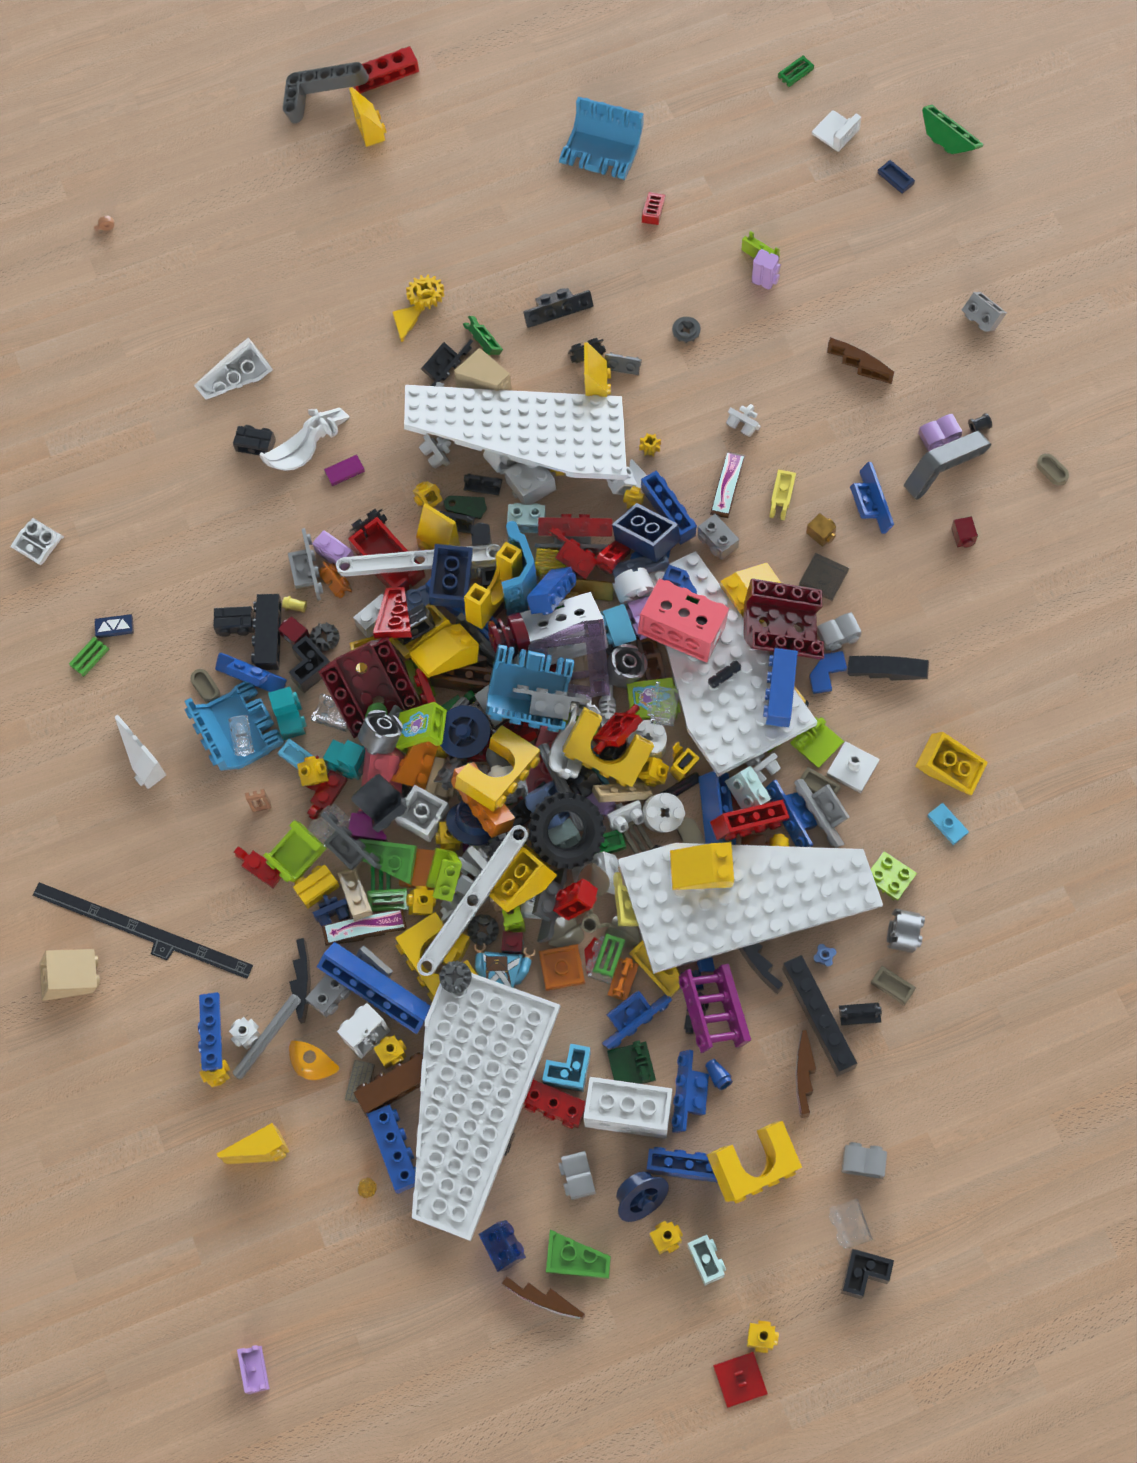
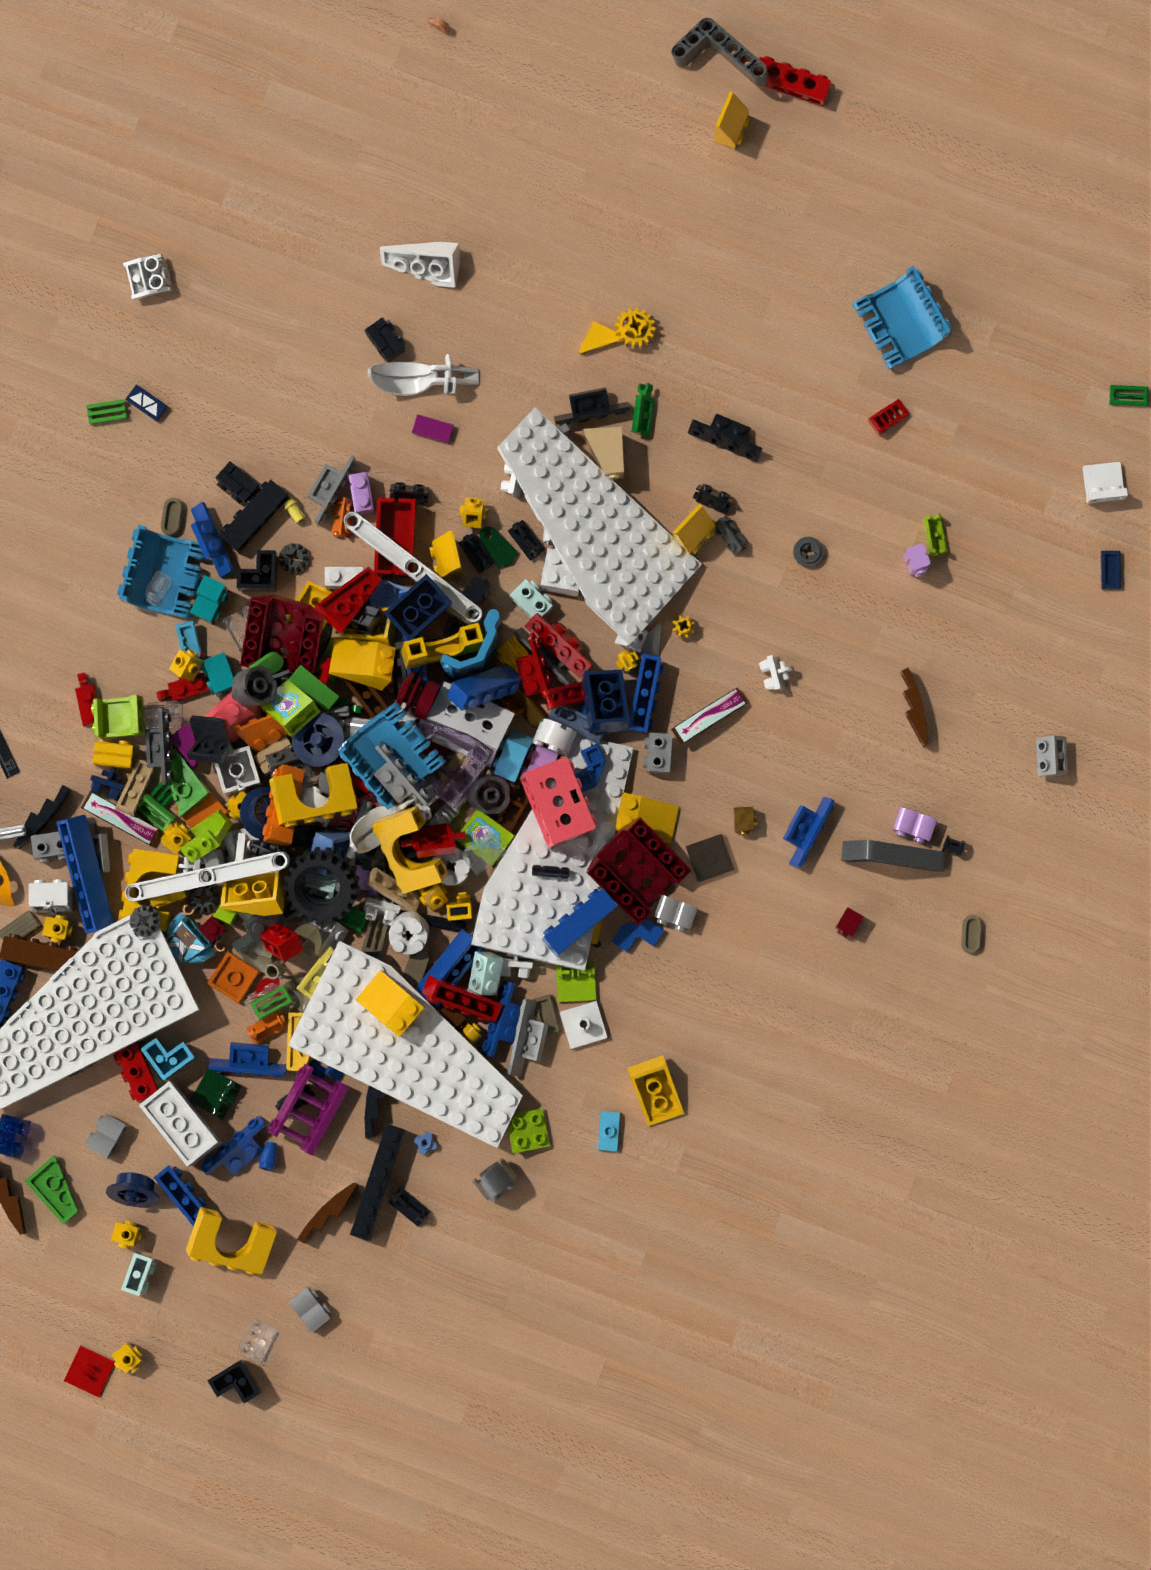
camera: 40 degrees right, 15 degrees up
white wedge [115,715,166,789] -> none
nougat tile [245,789,272,812] -> none
dark red brick [278,616,310,646] -> none
light yellow hinge [769,469,796,520] -> none
black slope [848,655,929,681] -> none
dark tan tile [871,966,916,1005] -> none
none -> bright green sticker [288,665,339,711]

